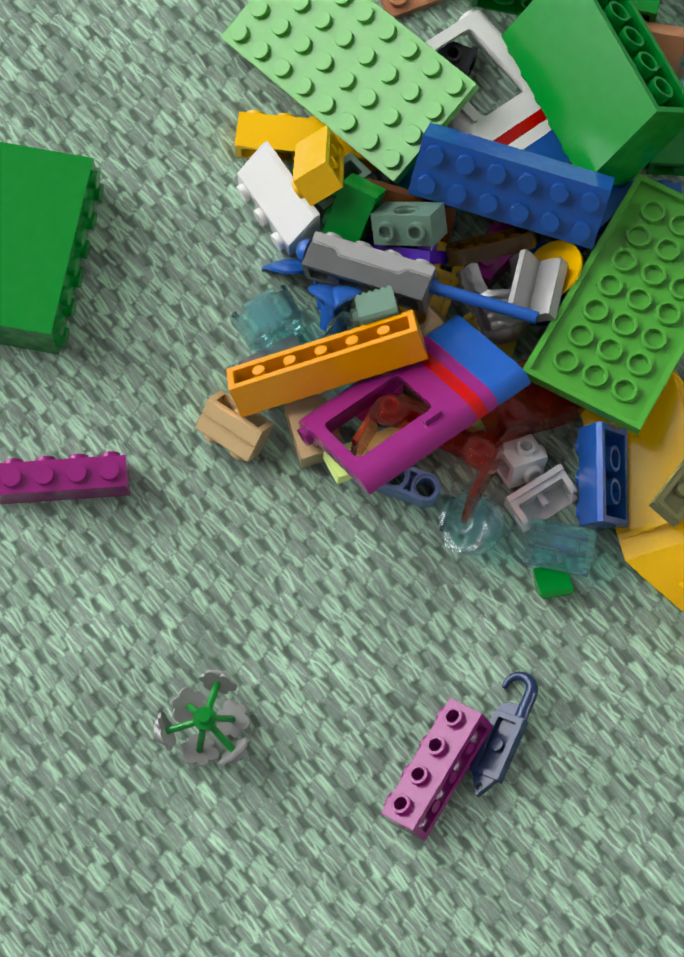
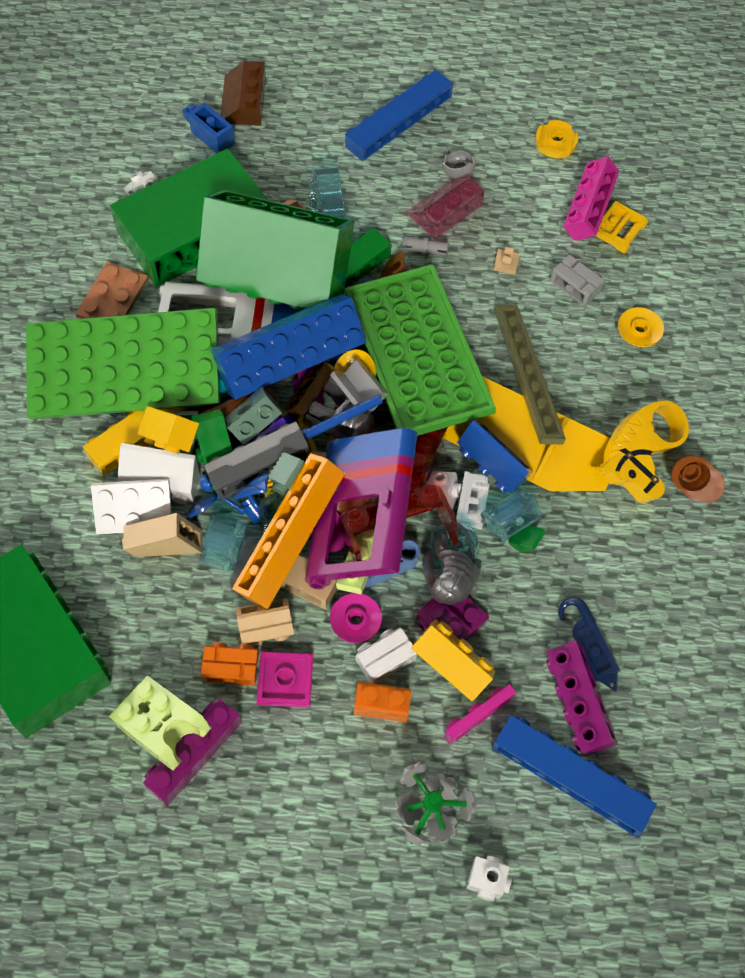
camera: 50 degrees left, 10 degrees down
none -> white plate [91,479,172,534]
none -> yellowish green brick [109,676,212,771]
none -> tan slope [122,513,203,557]
none -> orange brick [201,642,259,686]
none -> dark pink plate [256,651,314,708]
none -> dark pink dish [330,593,382,643]
none -> orange brick [354,681,412,723]
none -> white brick [355,628,417,684]
none -> yellow brick [411,619,496,701]
none -> magenta plate [416,597,489,641]
none -> flat silver hair [422,534,481,605]
none -> dark pink plate [444,684,516,745]
none -> white brick [466,856,512,902]
none -> blue brick [492,715,657,837]

